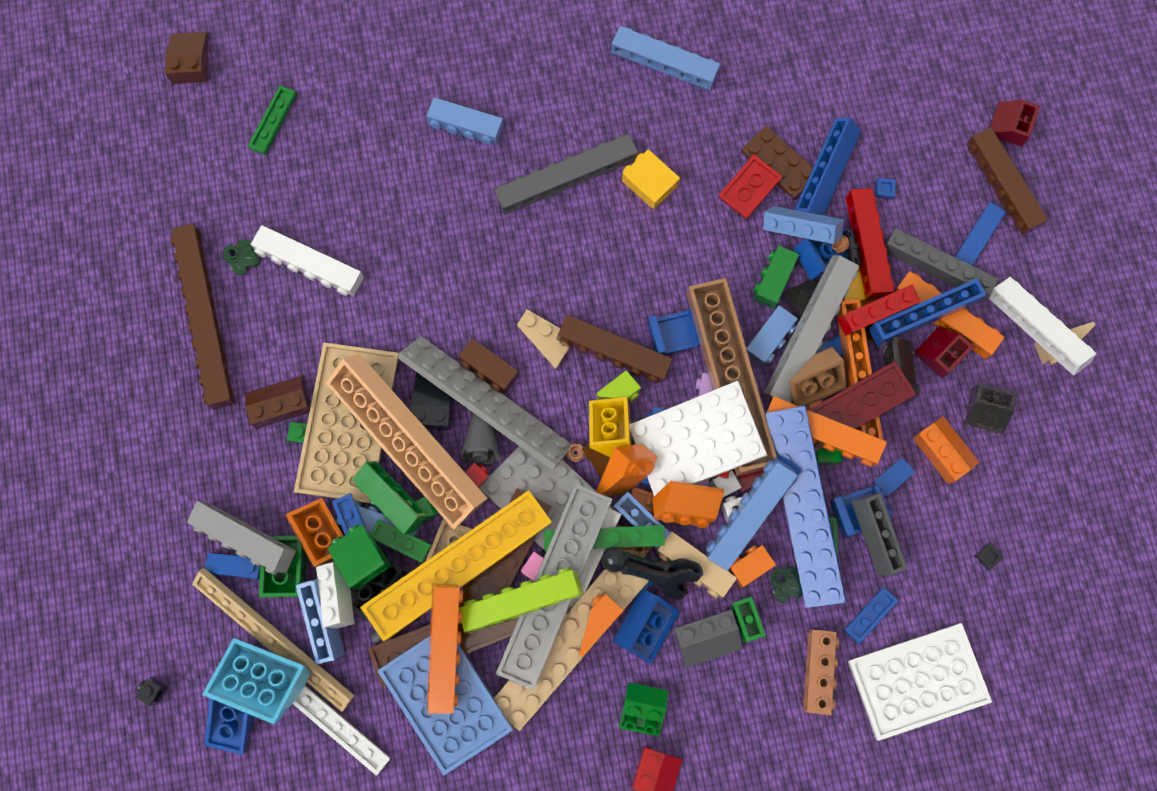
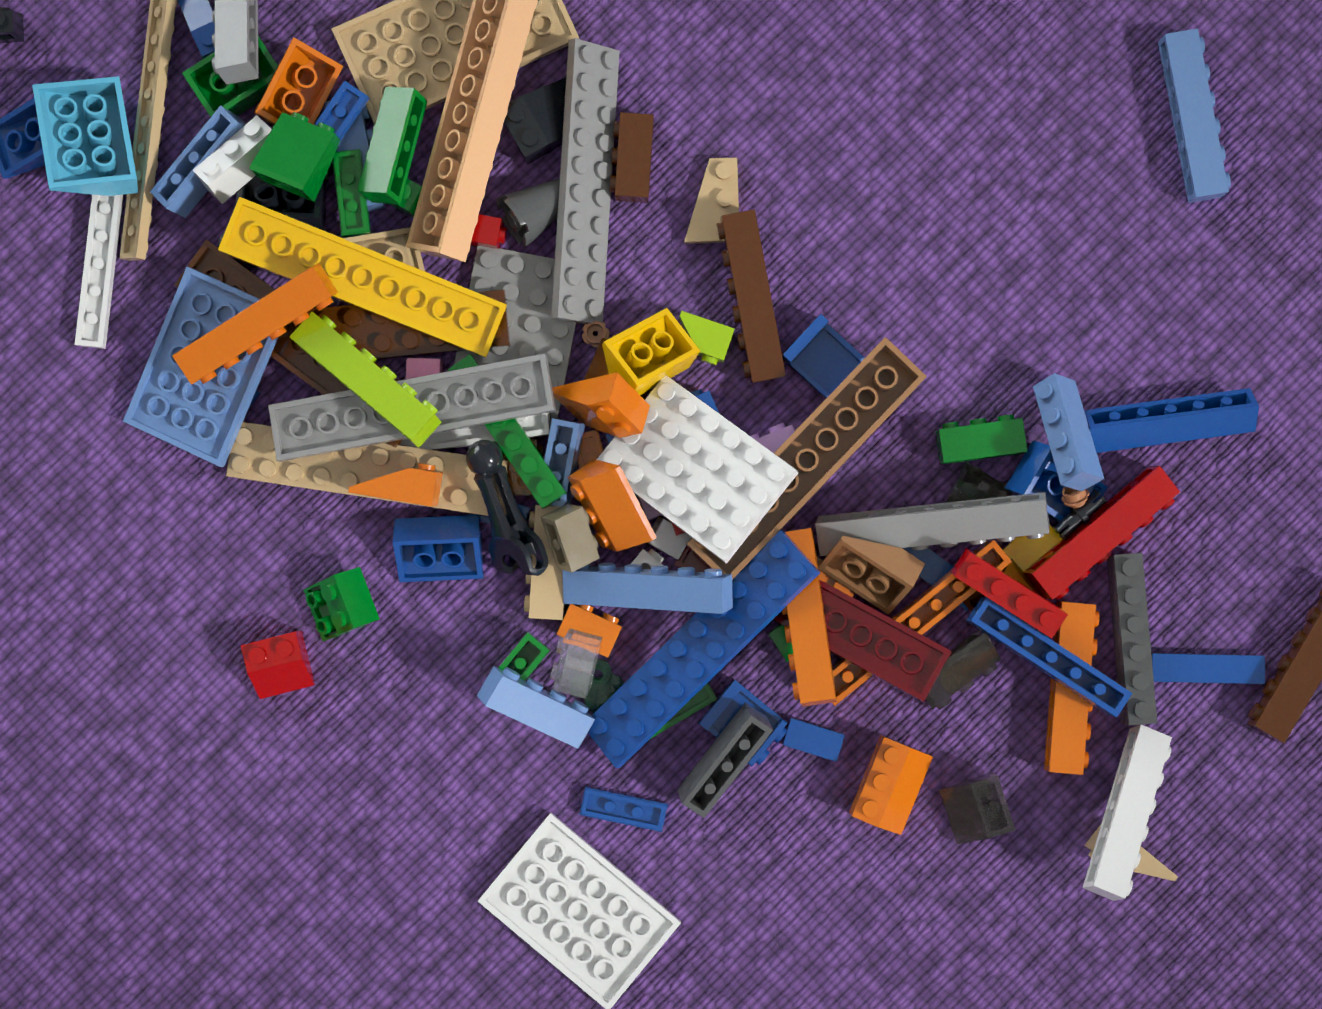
camera: 60 degrees right, 10 degrees up
dark grey brick [494,134,638,215] -> none
yellow brick [622,150,680,210] -> none
dark grey slope [672,610,742,668] -> none
red plate [718,155,783,220] -> none
reddish brown plate [741,126,813,200] -> none
medium blue brick [746,306,798,367] -> none
nougat brick [803,629,839,715] -> none
blue tile [875,178,896,199] -> none
dark red slope [914,326,974,378] -> none
black tile [974,542,1004,571] -> none
none -> brick [477,666,595,749]
none -> dark tan brick [540,503,600,573]
none -> clear brick [550,629,603,699]

